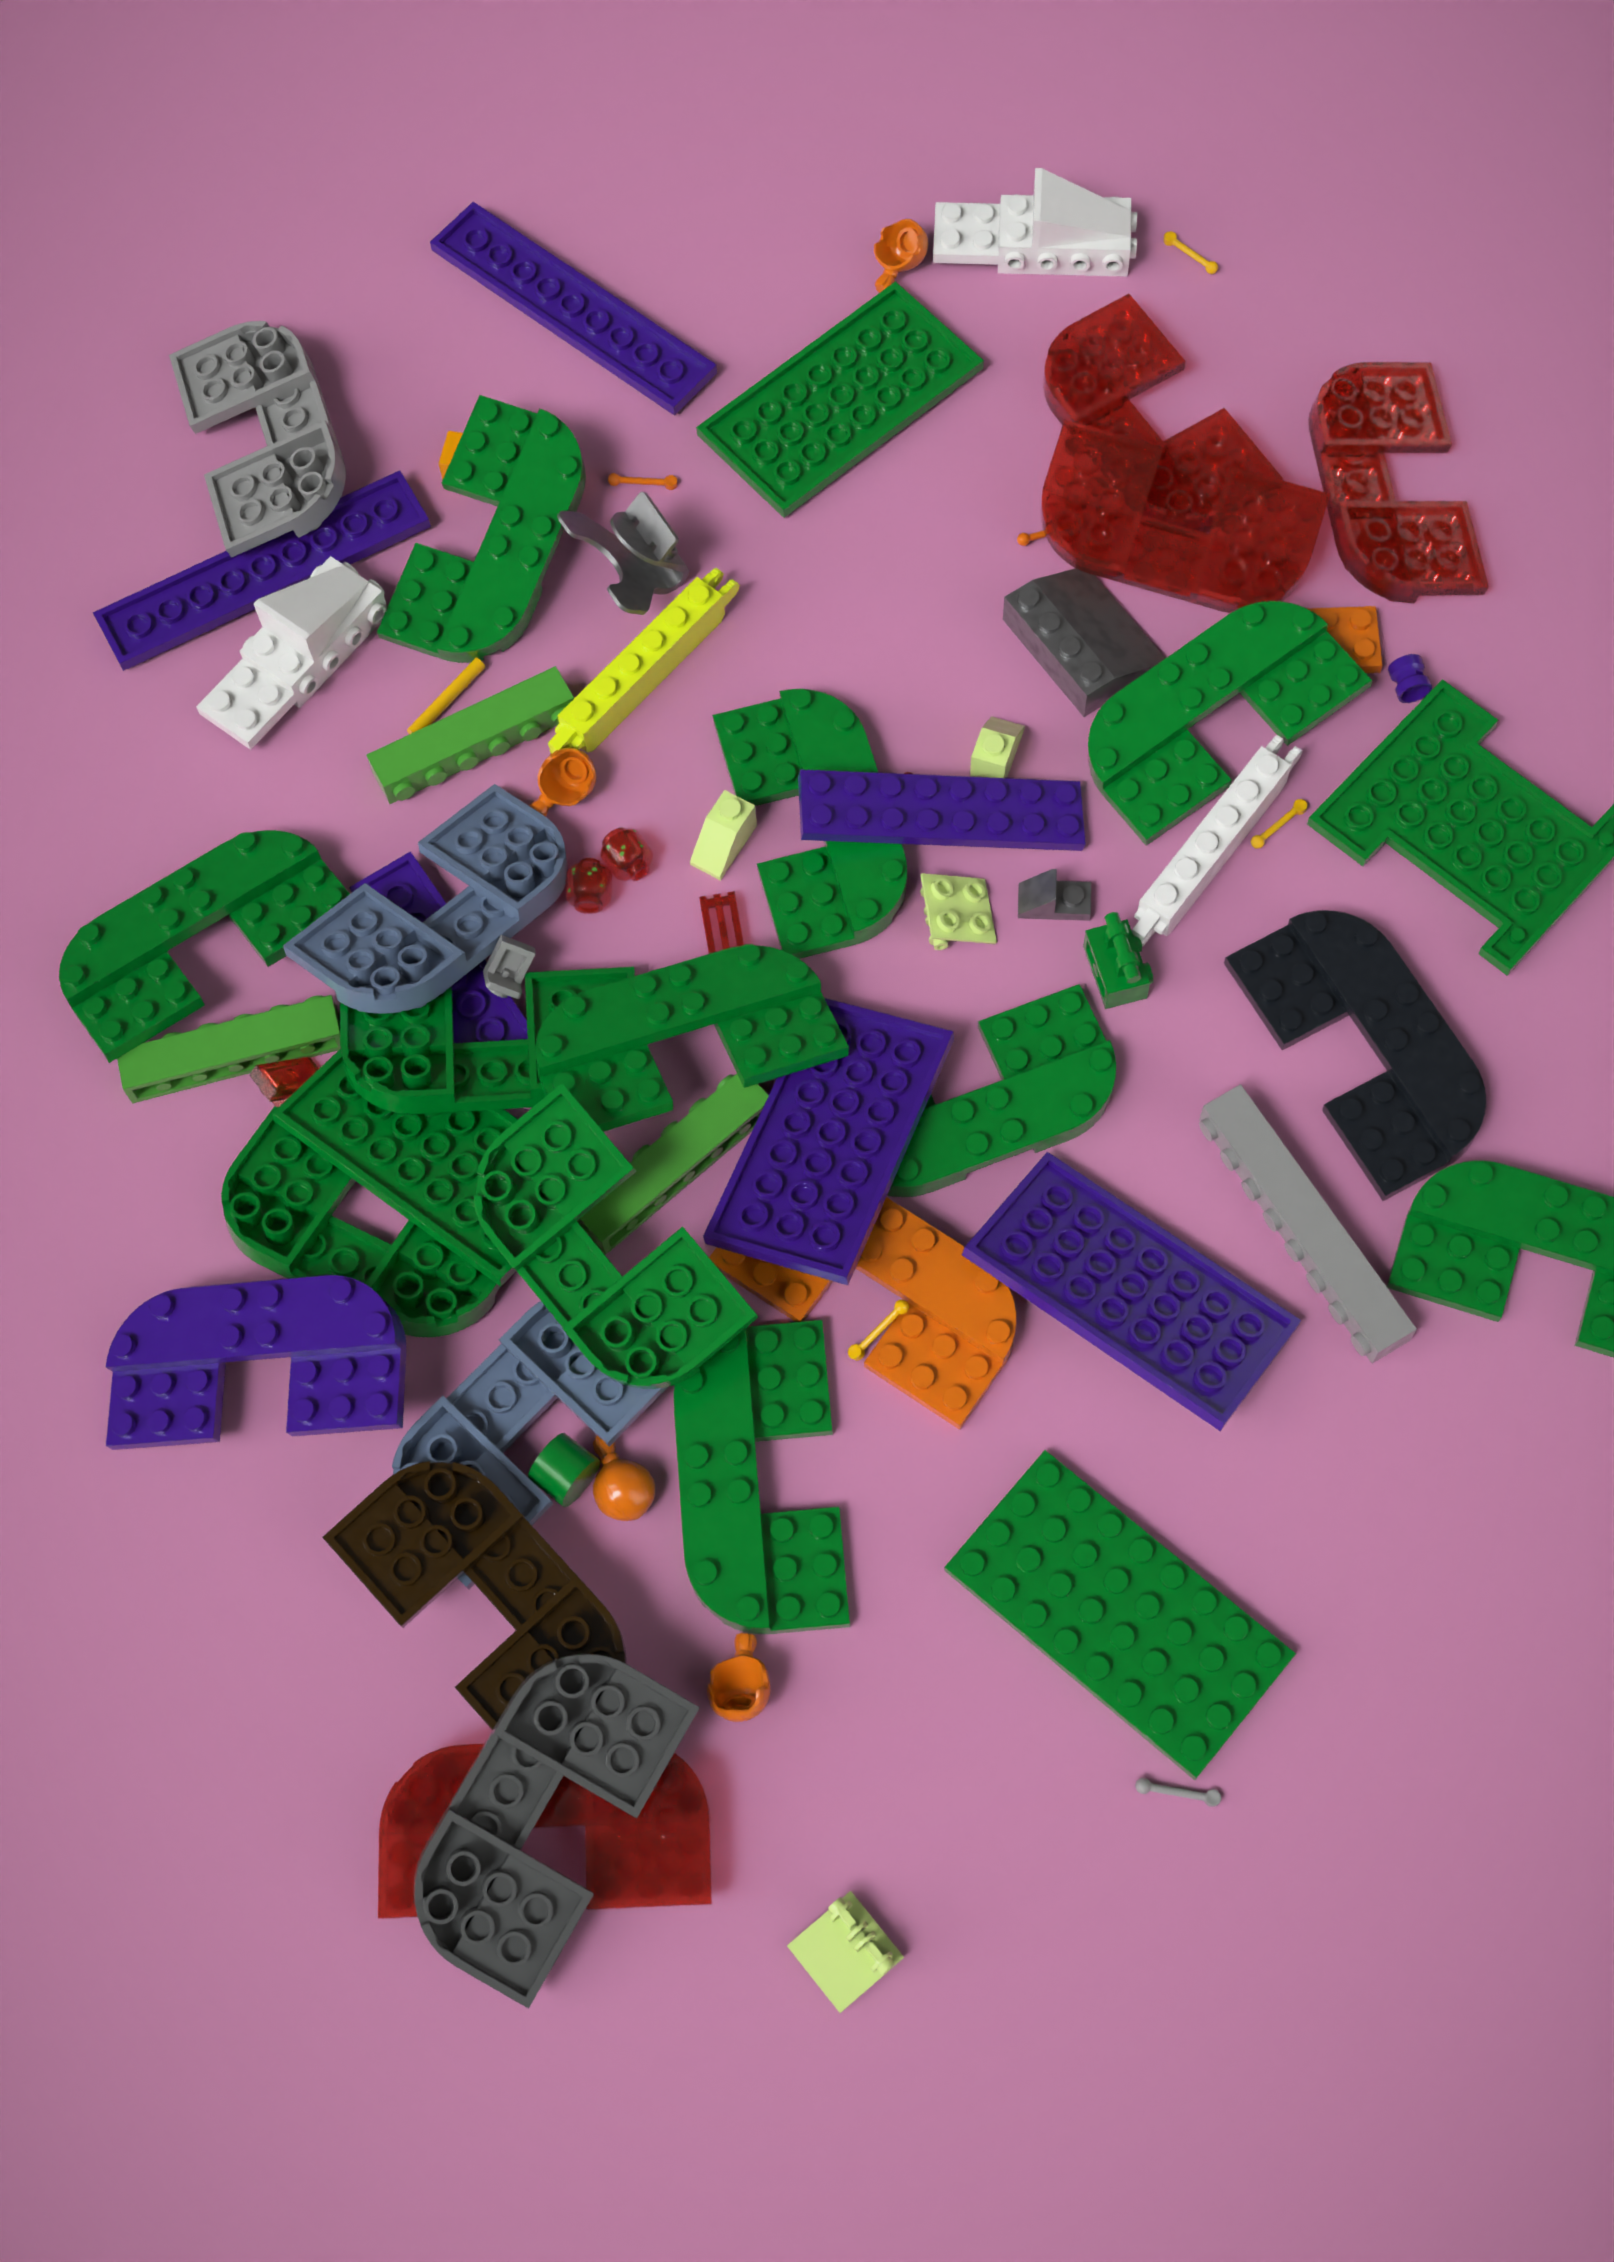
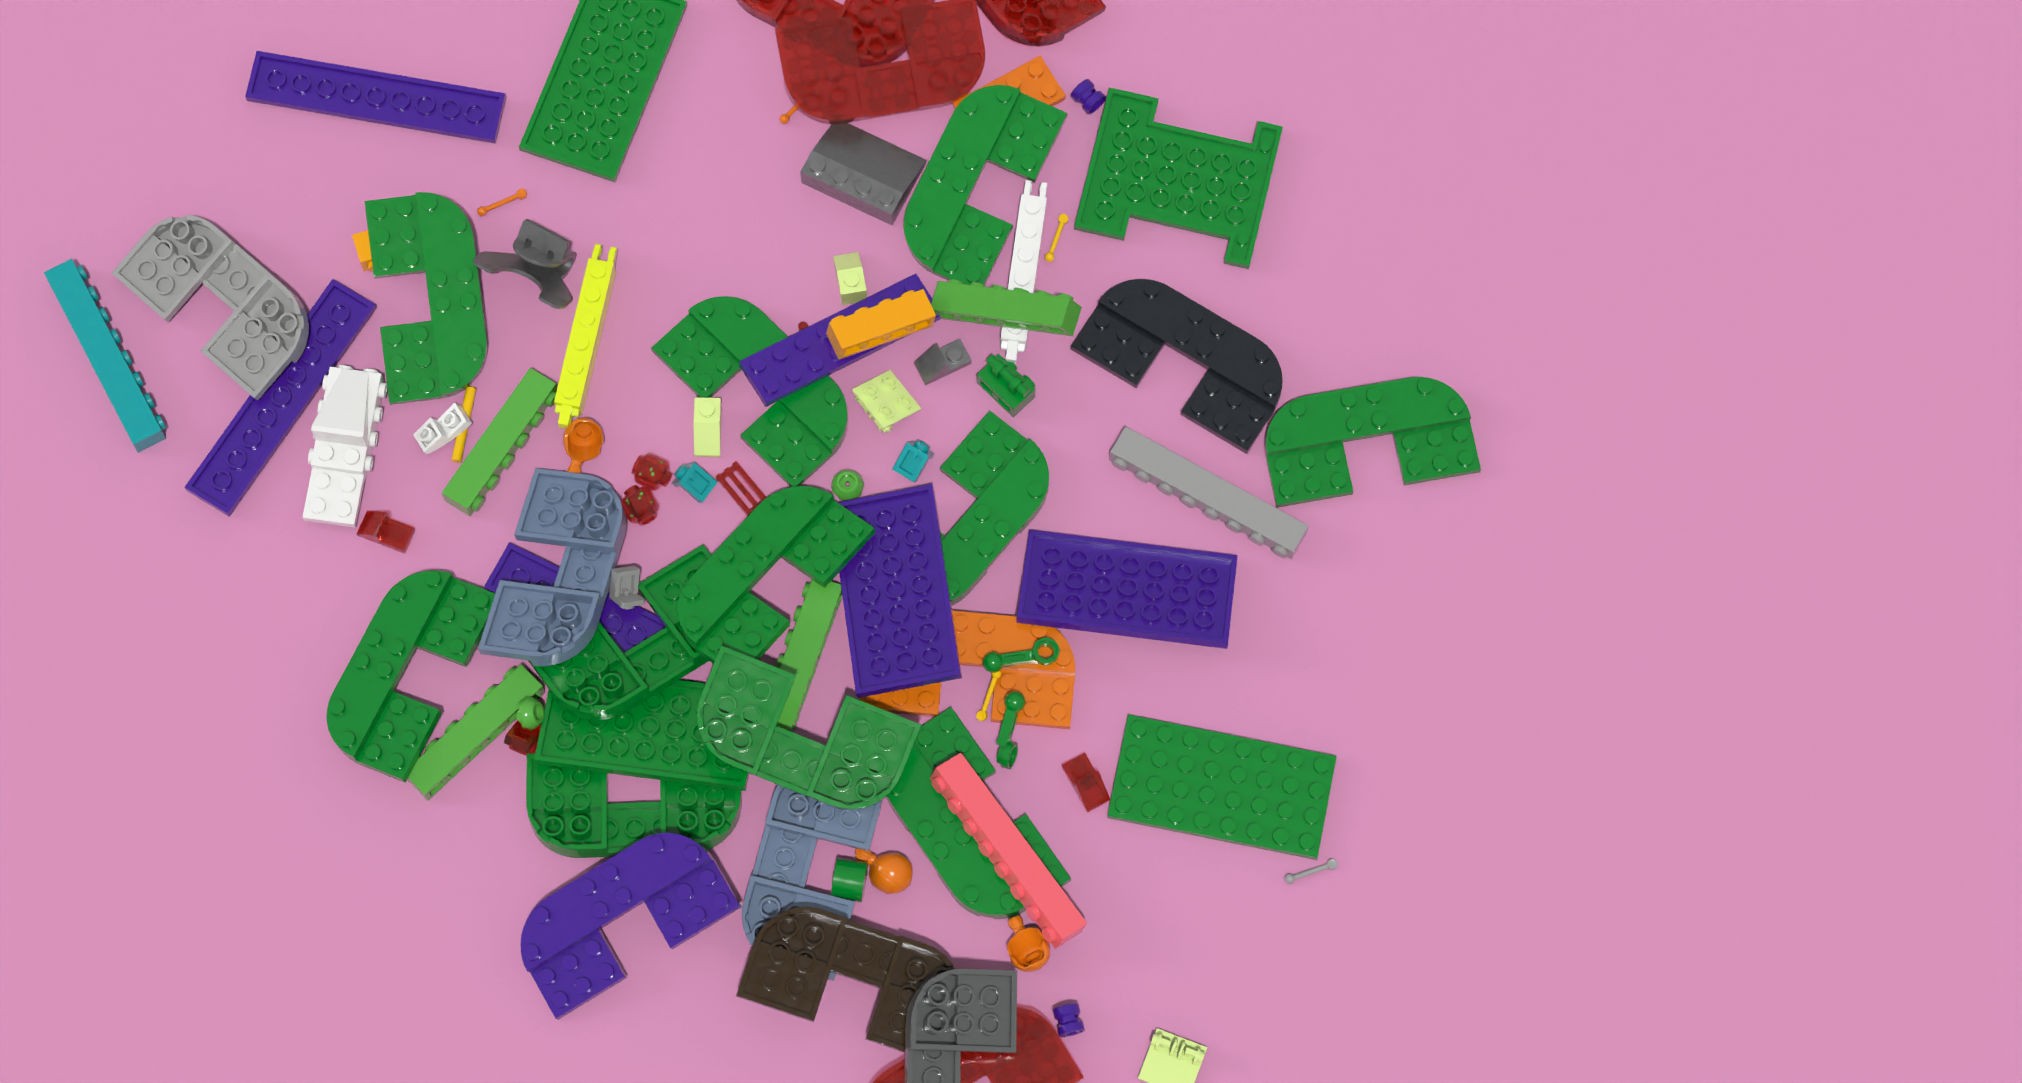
camera: 35 degrees left, 5 degrees up
none -> teal brick [44,259,166,453]
none -> clear red slope [357,511,416,554]
none -> white slope [413,403,472,454]
none -> bright green plate [516,697,544,730]
none -> teal bracket [672,462,718,503]
none -> light orange brick [826,289,936,360]
none -> bright green plate [831,469,864,501]
none -> teal bracket [892,440,935,483]
none -> coral brick [930,753,1087,949]
none -> bright green brick [931,279,1082,336]
none -> green piece [982,638,1059,673]
none -> green piece [996,691,1026,770]
none -> dark purple wheel [1053,1003,1085,1037]
none -> clear red slope [1062,753,1110,813]

